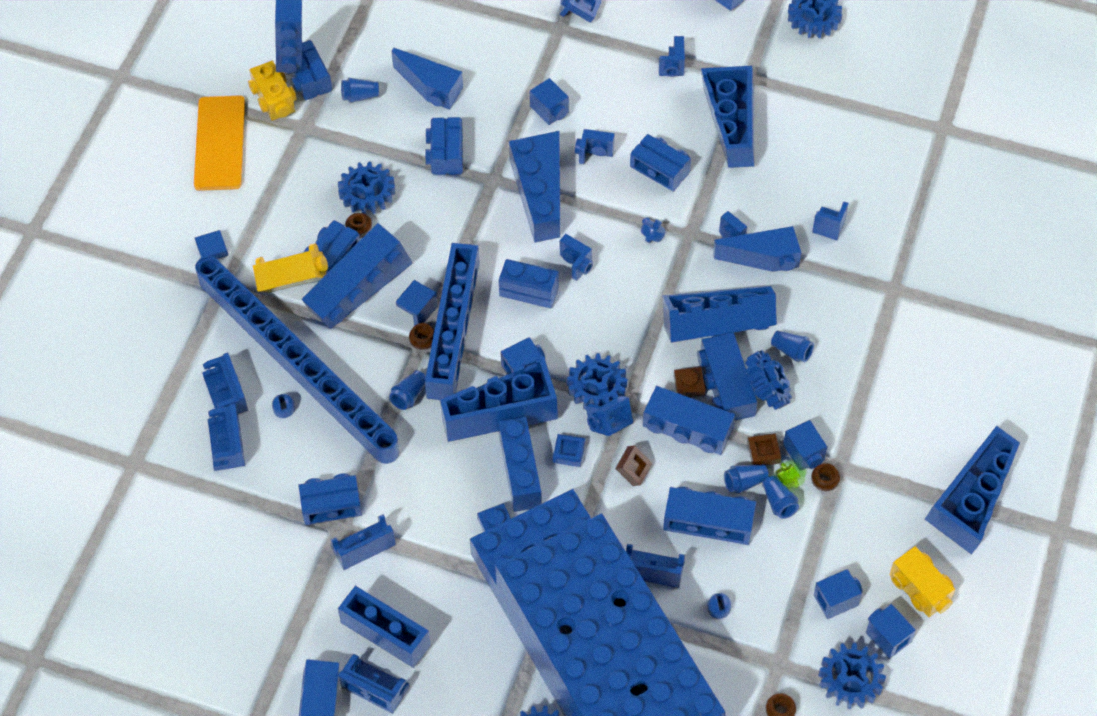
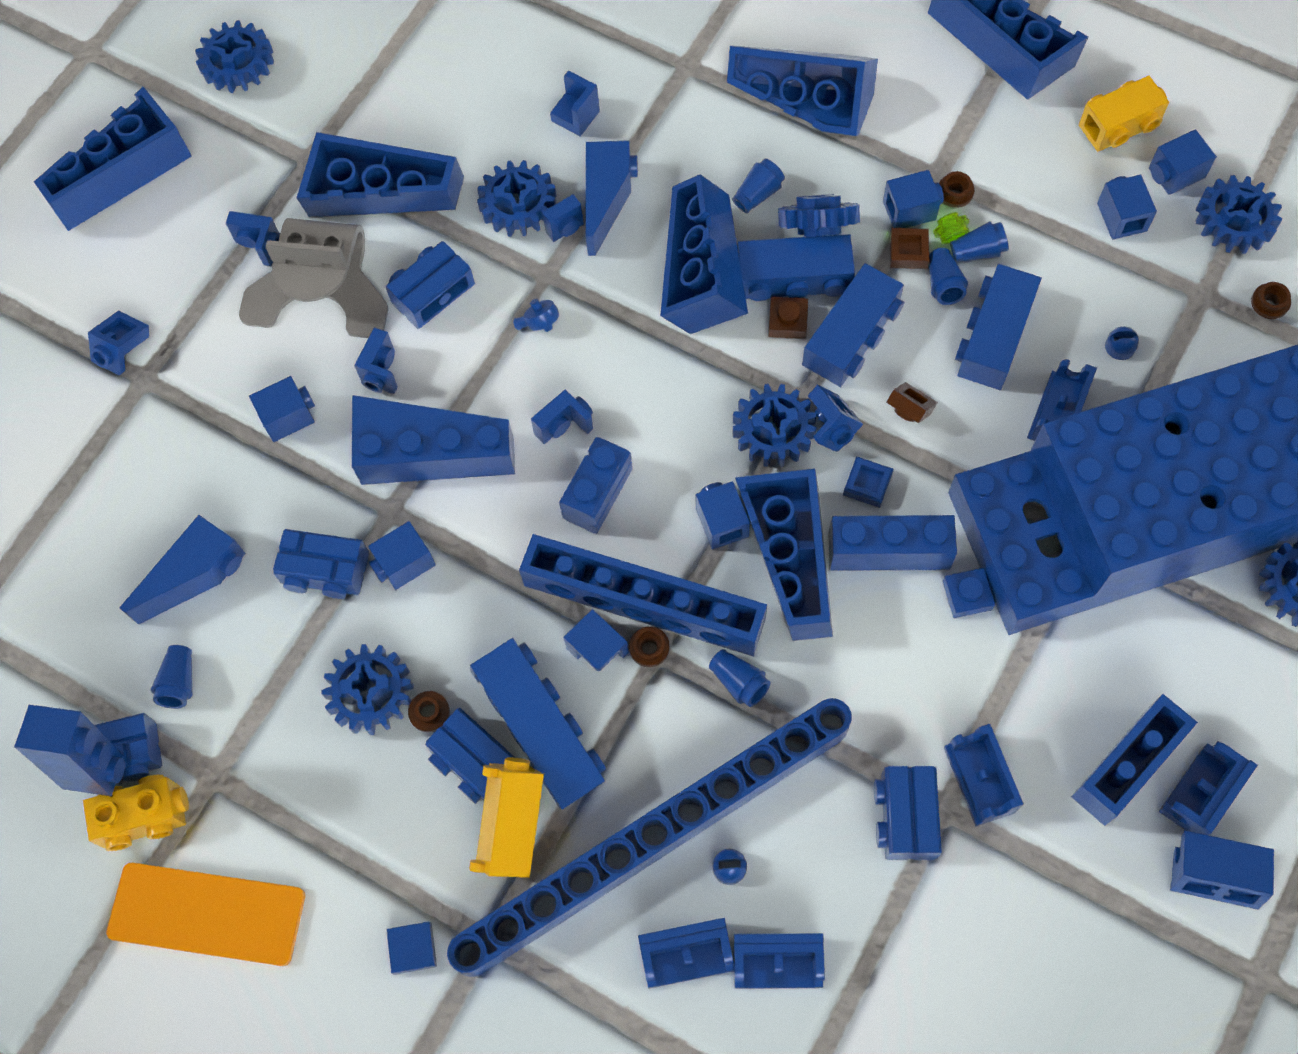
camera: 75 degrees left, 10 degrees up
none -> light grey piece [239,218,388,338]
none -> blue brick [368,521,436,591]
none -> blue gear [477,160,557,237]
none -> blue wedge [727,45,878,136]

